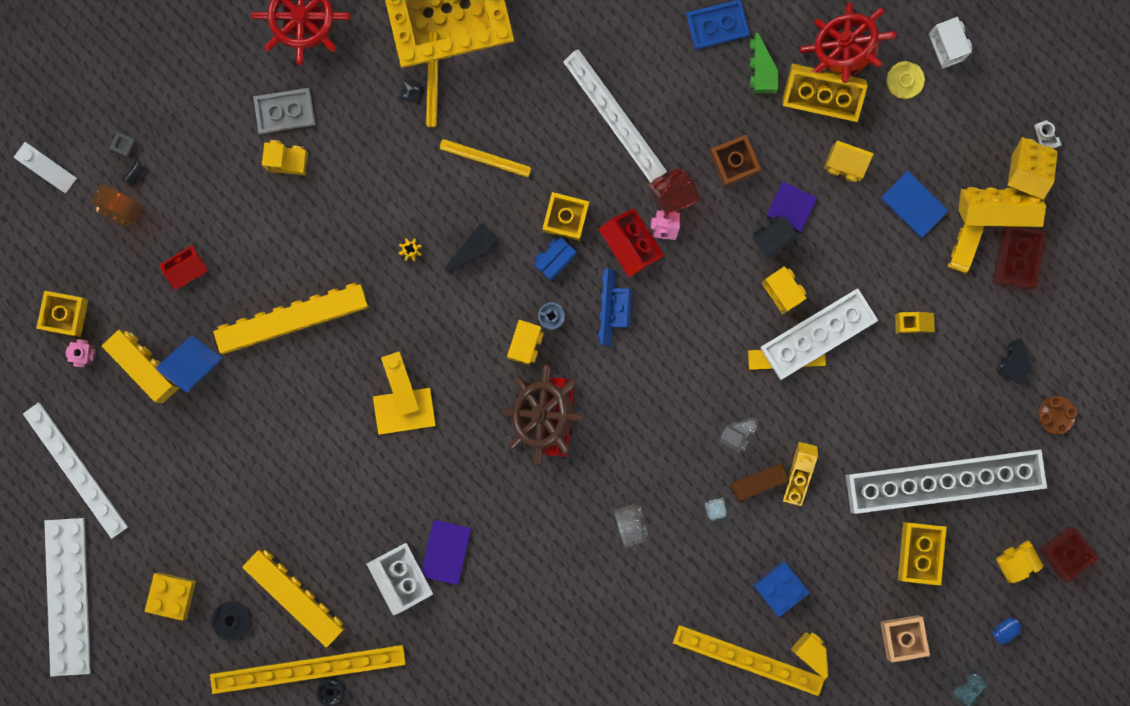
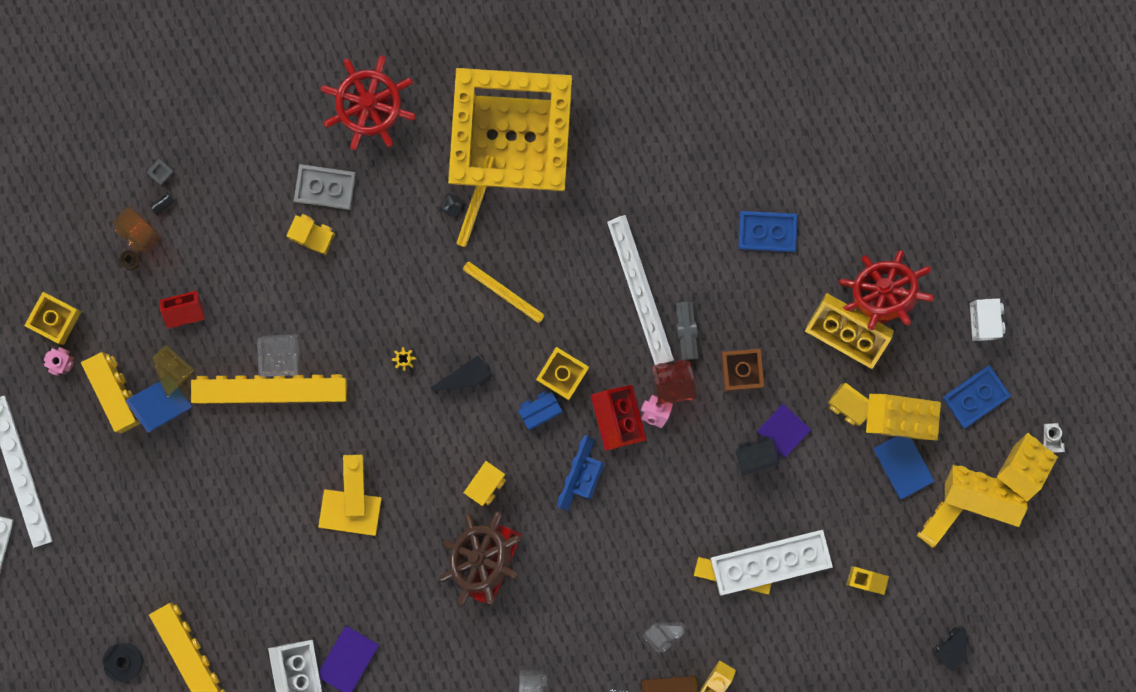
camera: 20 degrees right, 0 degrees up
white slope [14,142,77,194] -> none
yellow brick [145,572,196,621] -> none
sand blue wheel [538,303,565,330] -> none
bright green slope [750,33,778,93] -> none
yellow brick [762,266,806,315] -> none
light yellow tile [886,61,925,99] -> none
clear red brick [993,226,1046,290] -> none
none -> dark brown wheel [119,250,142,271]
none -> clear yellow wing [152,345,194,397]
none -> clear slope [257,334,300,377]
none -> dark grey piece [676,301,698,361]
none -> yellow brick [866,394,941,440]
none -> blue tile [942,365,1011,429]

